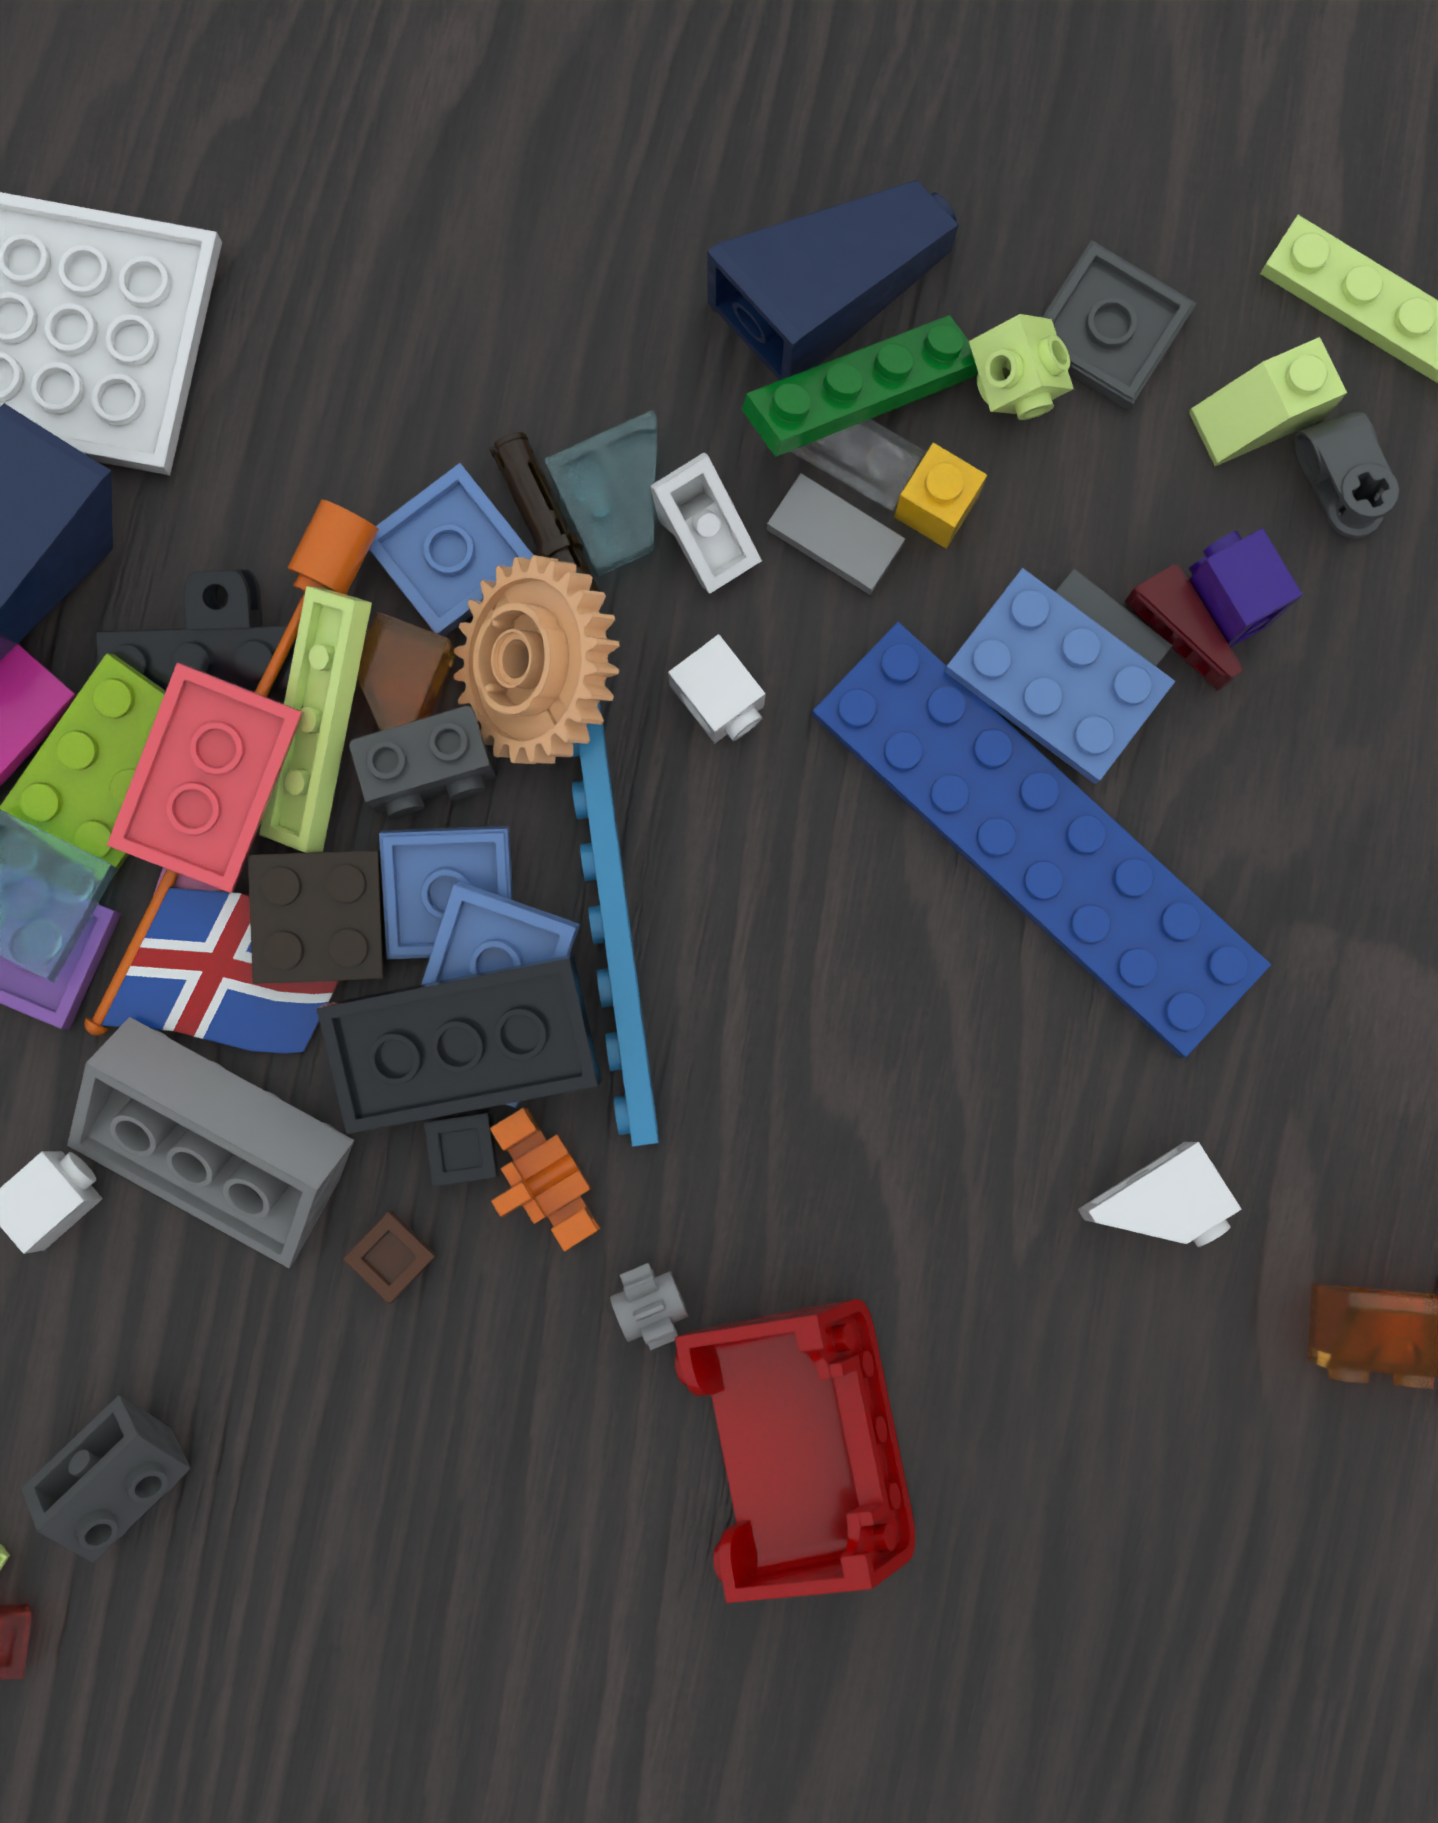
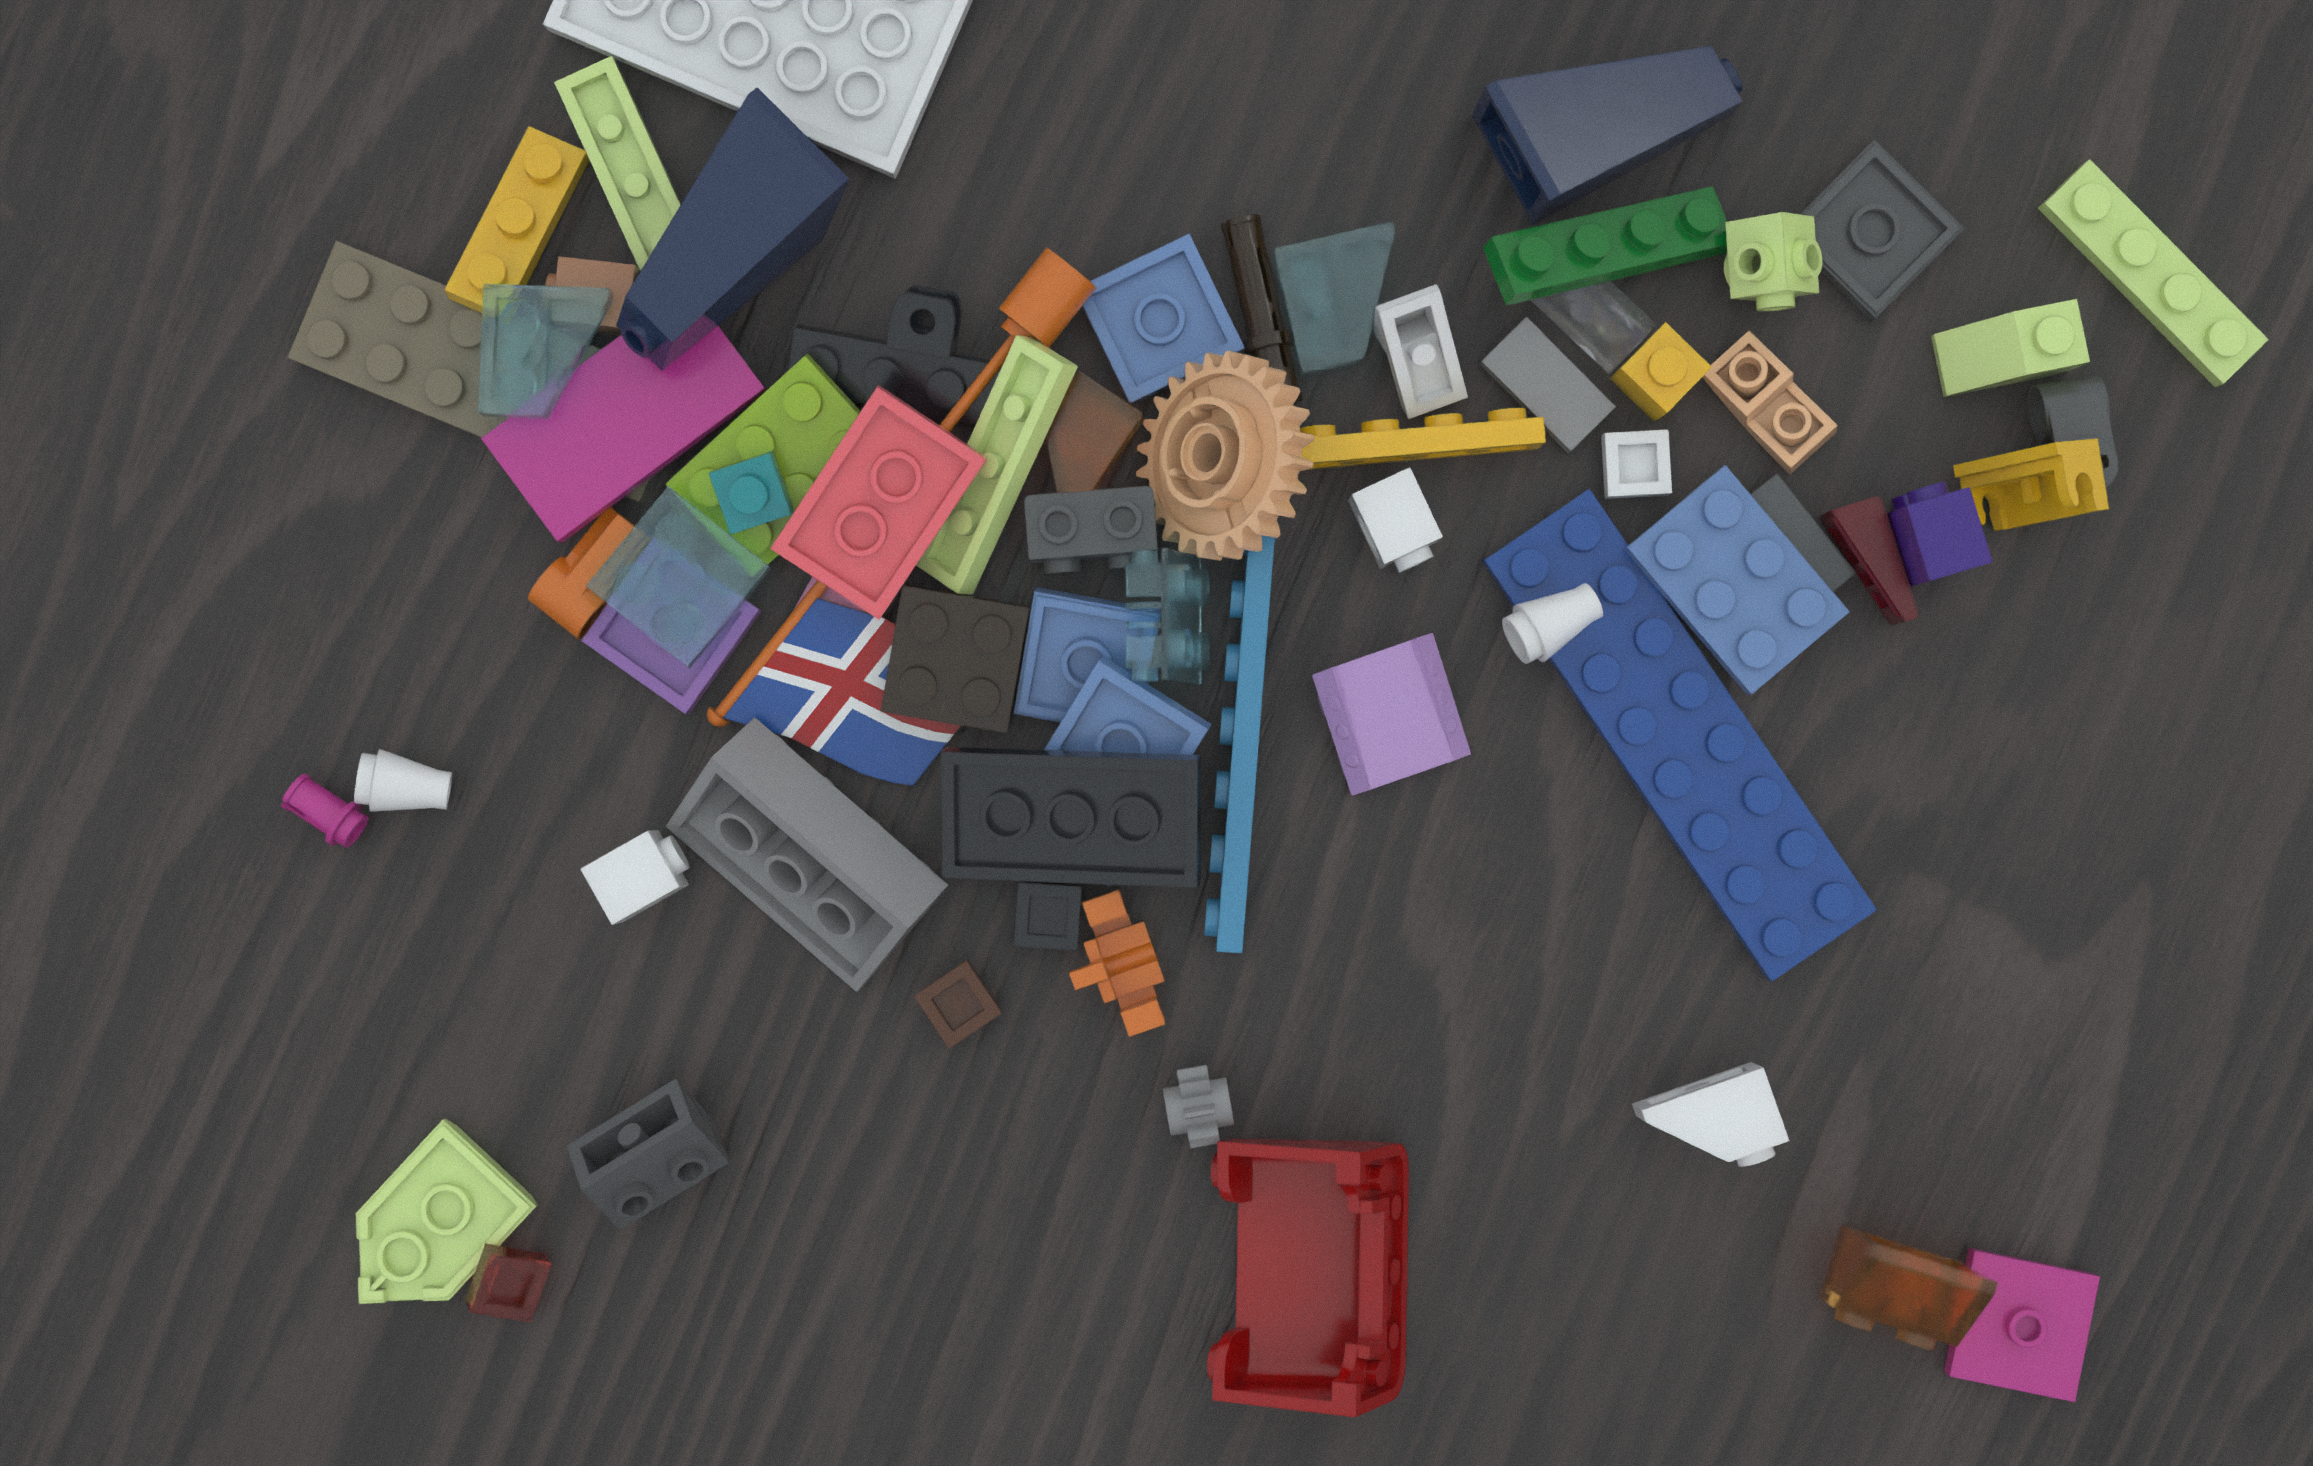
camera: 15 degrees right, 5 degrees up
none -> teal plate [708,451,794,535]
none -> clear light blue hinge [1125,548,1210,684]
none -> yellow plate [1300,408,1546,470]
none -> lavender slope [1312,633,1471,796]
none -> white cone [1502,583,1603,664]
none -> white plate [1601,430,1672,499]
none -> light nougat slope [1703,331,1838,475]
none -> yellow hinge [1953,438,2109,531]

